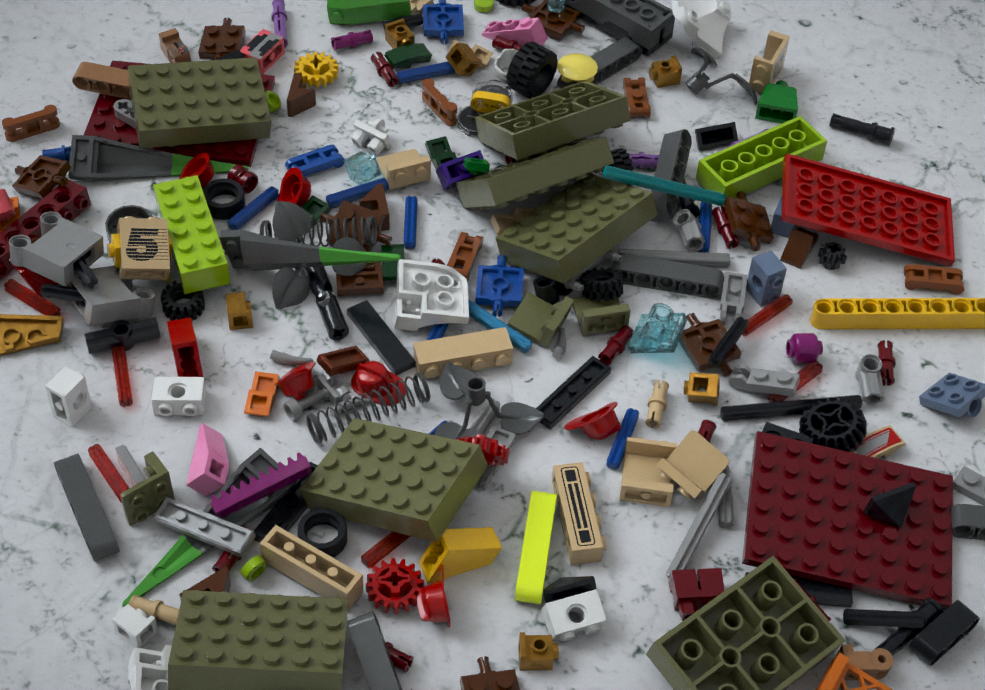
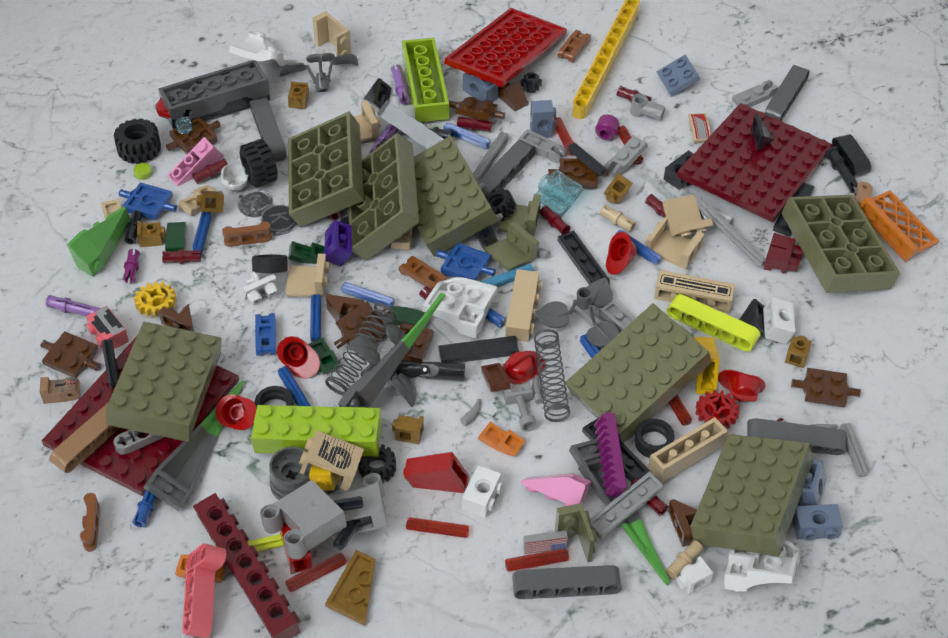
camera: 65 degrees left, 0 degrees up
reddish brown plate [12,155,72,199] -> none
white brick [45,366,92,427] -> none
black piece [84,317,161,354] -> none
dark red wheel [227,164,258,194] -> none
lime tile [240,555,267,581] -> none
red piece [274,361,316,401] -> none
clear light blue brick [343,151,381,184] -> none
red gear [456,434,510,467] -> none
green plate [463,157,490,175] -> none
yellow beam [470,91,511,113] -> none
light yellow dish [557,53,598,83] -> none
teal axle [603,165,725,206] -> none
dark orange plate [623,77,651,118] -> none
light grey piece [673,209,705,252] -> none
black axle [720,395,863,421] -> none
green torso [755,80,798,124] -> none
black gear [799,398,867,452] -> none
black pin [829,113,895,146] -> none
black axle [843,609,925,628] -> none
none -> black tyre [252,254,288,273]
none -> tan bracket [354,100,381,142]

